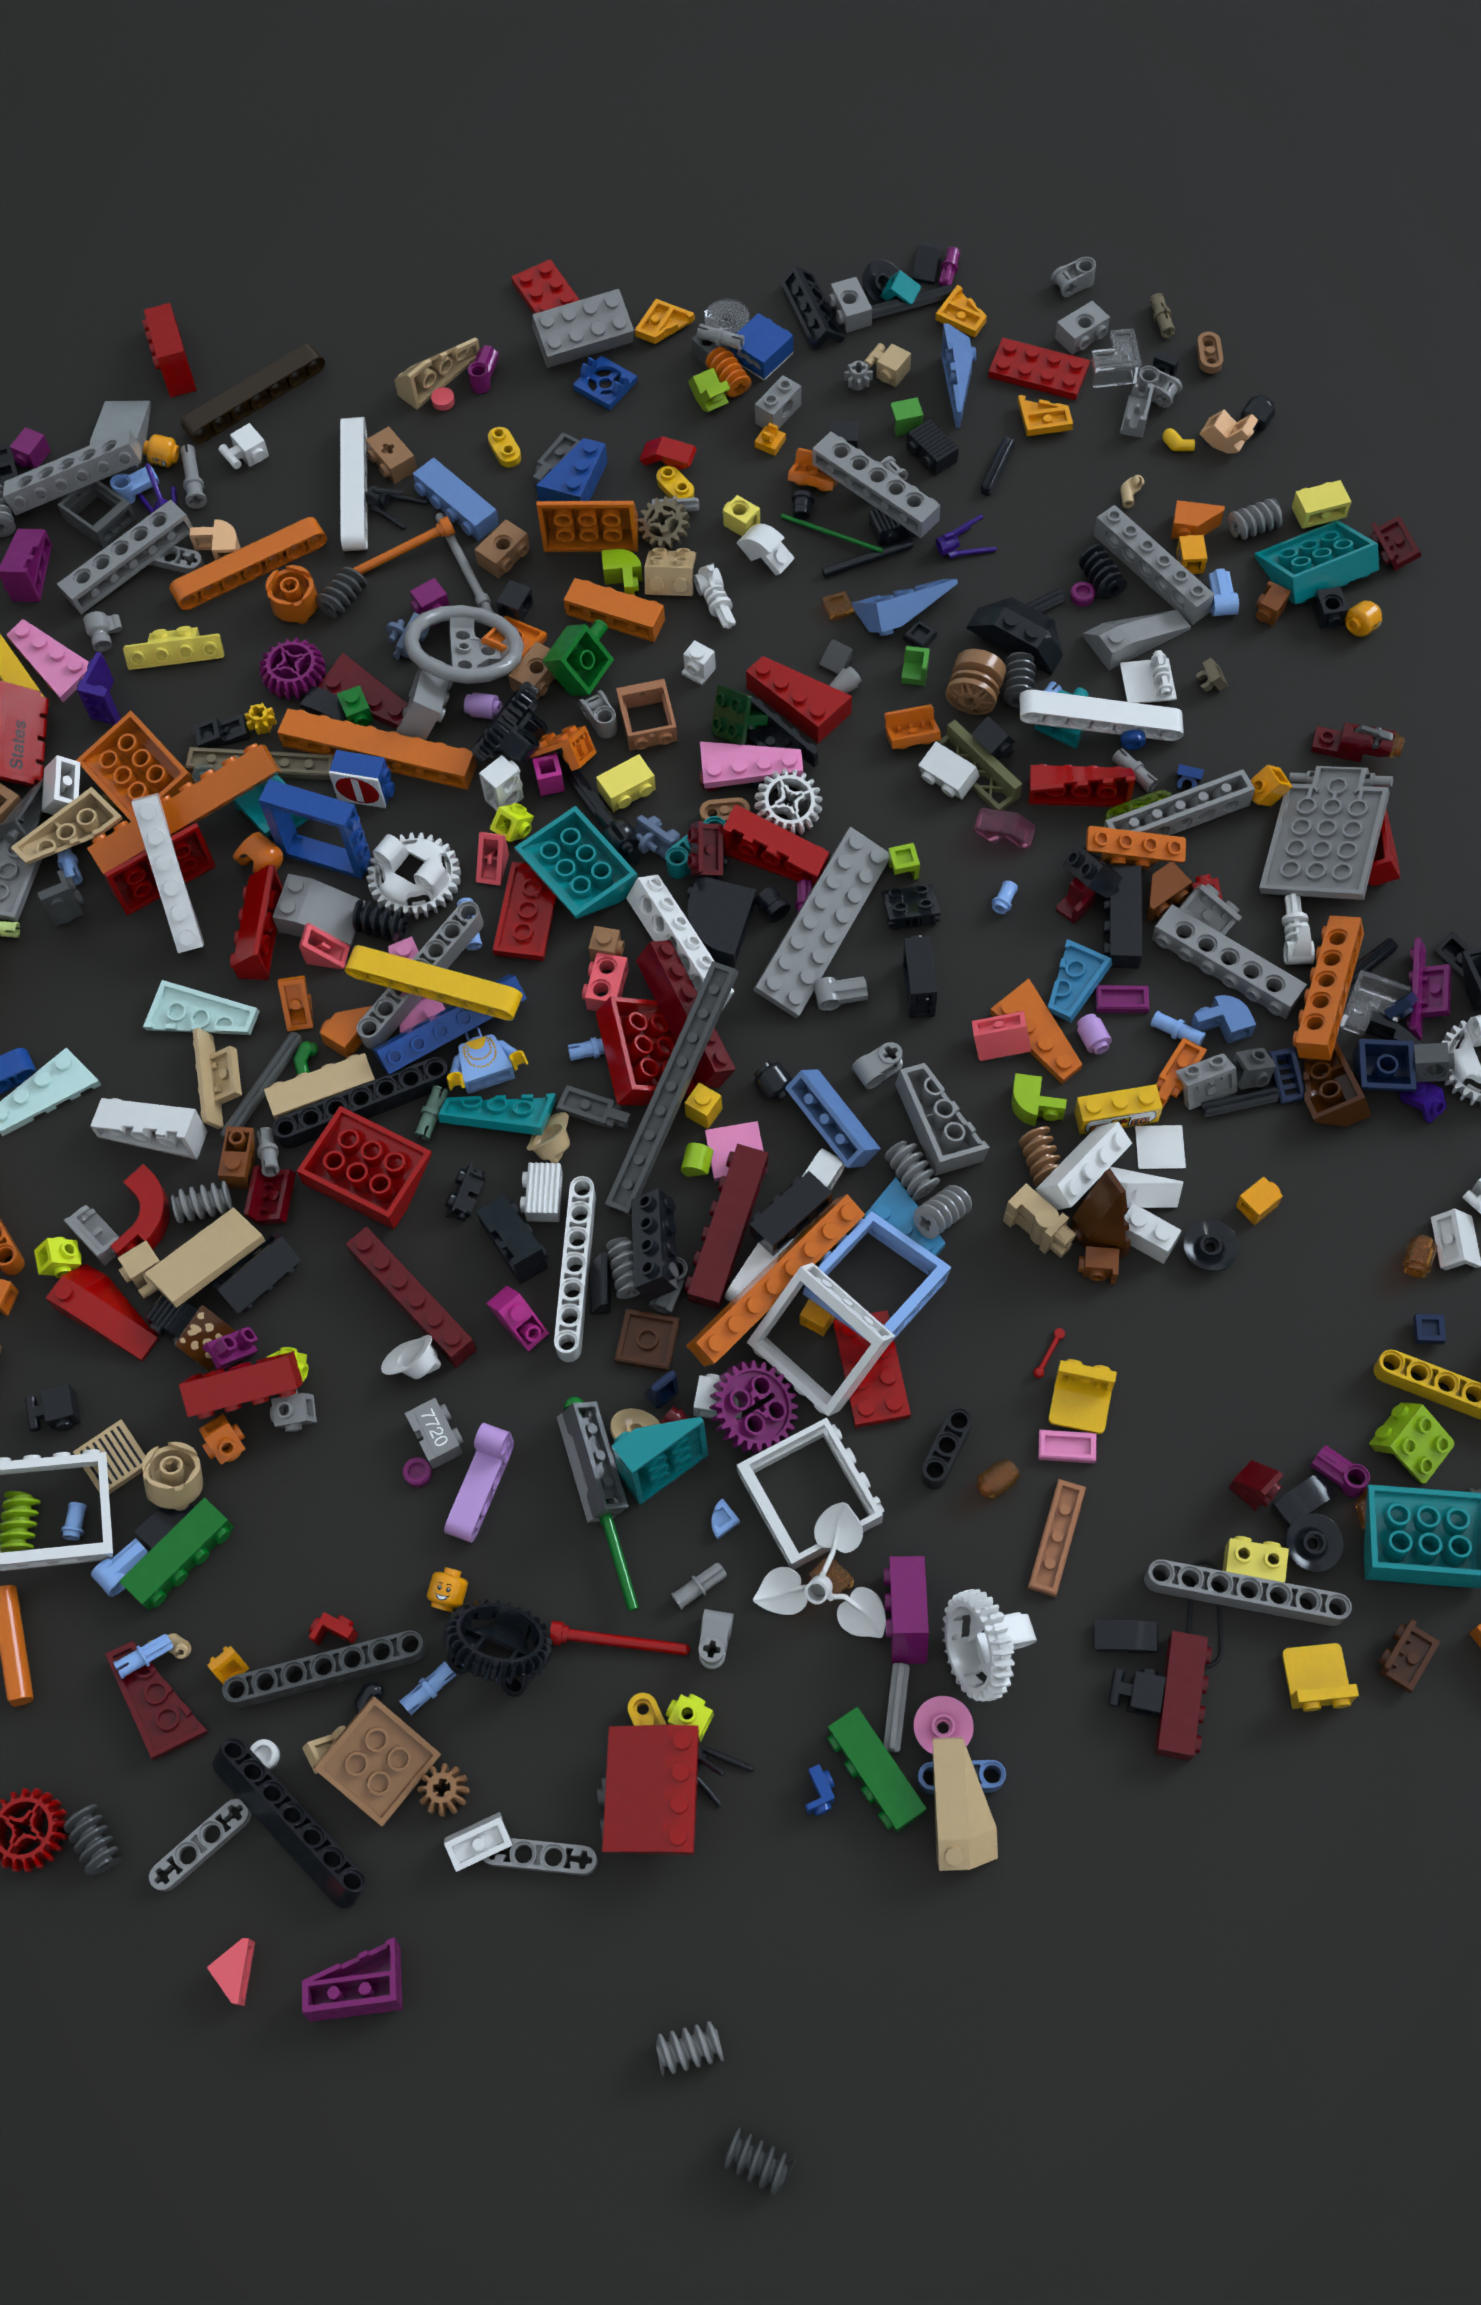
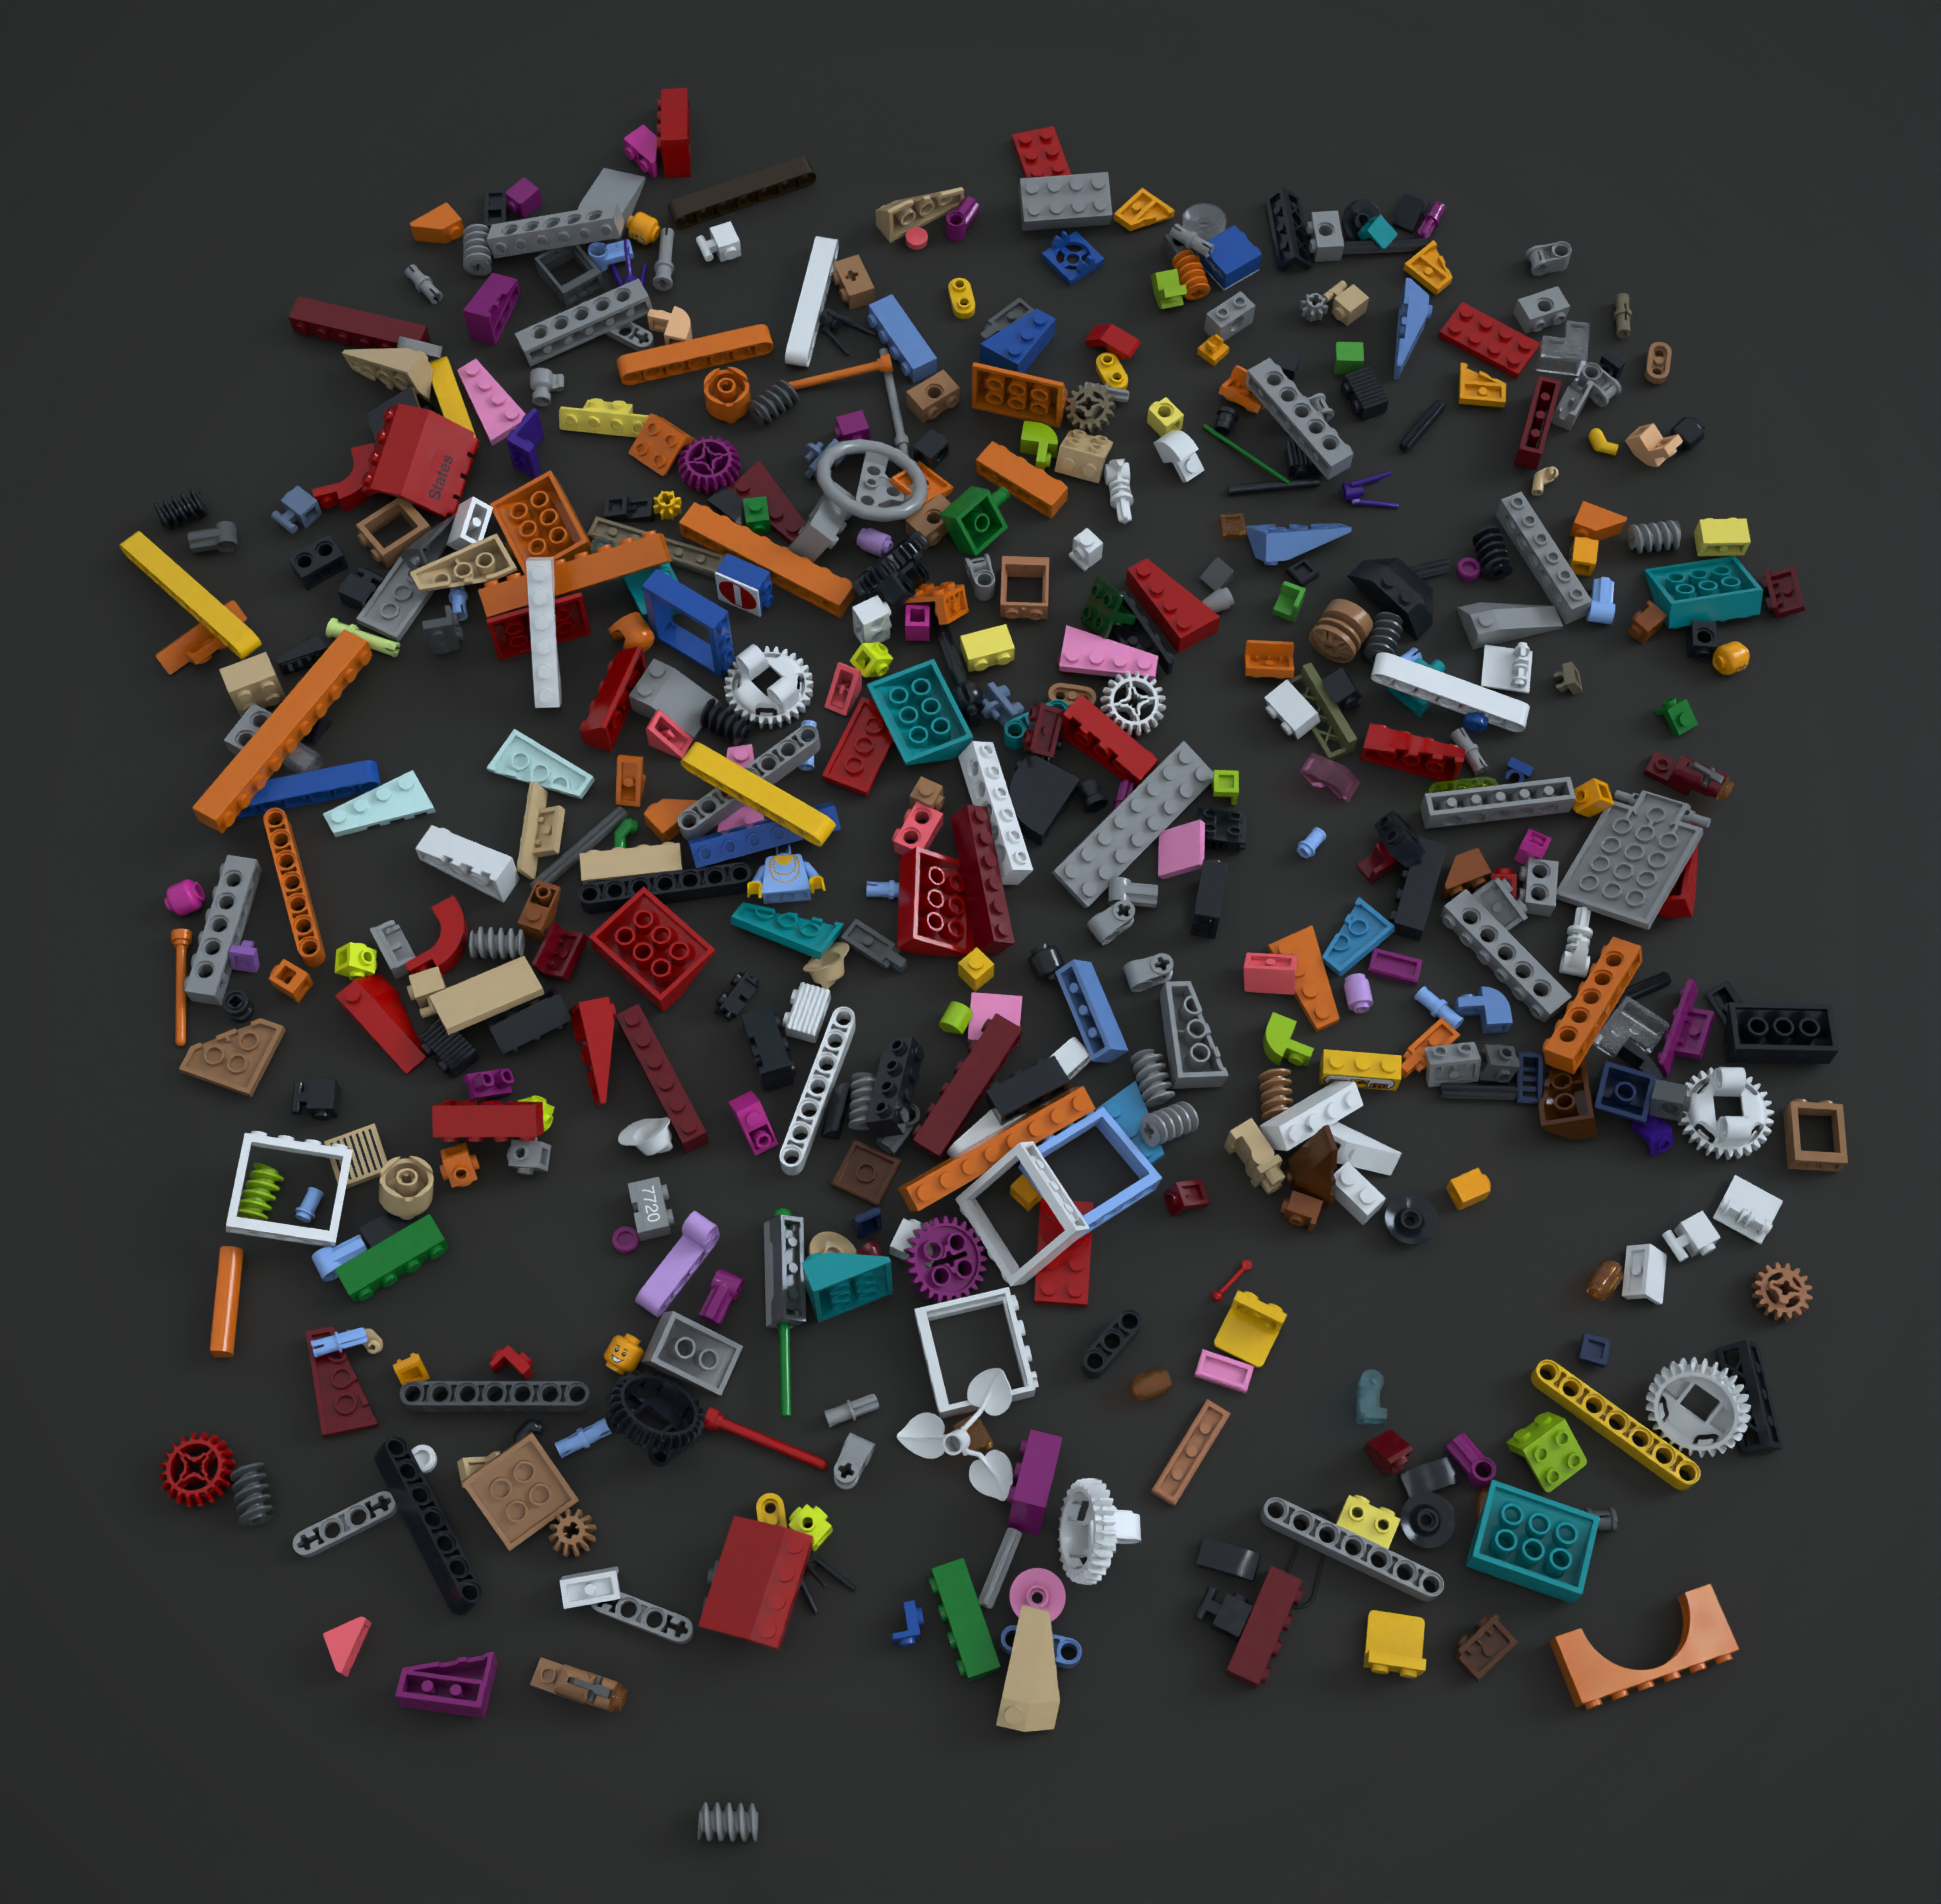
camera: 10 degrees right, 0 degrees up
reddish brown sticker [174,1305,236,1371] -> none
light grey pin [257,1127,279,1177] -> none
sand green pin [414,1085,449,1141] -> none
dark grey plate [605,961,739,1216] -> none
light blue tile [711,1498,740,1540] -> none
orange bracket [1086,826,1186,870] -> none
white sticker [1135,1125,1186,1169] -> none
dark blue plate [1384,991,1418,1019] -> none
none -> medium nougat plate [530,1657,628,1712]
none -> red wedge [568,997,616,1107]
none -> dark pink slope [623,125,660,178]
none -> orange bracket [629,413,697,477]
none -> light grey slope [641,1311,743,1396]
none -> magenta piece [699,1269,745,1326]
none -> light grey piece [1087,900,1135,945]
none -> bright pink tile [1158,820,1205,879]
none -> dark red bracket [1164,1179,1210,1216]
none -> clear light blue leg [1356,1369,1387,1426]
none -> dark red brick [1514,376,1562,470]
none -> dark pink slope [1515,828,1552,865]
none -> light grey brick [1517,858,1559,917]
none -> green bracket [1655,697,1698,736]

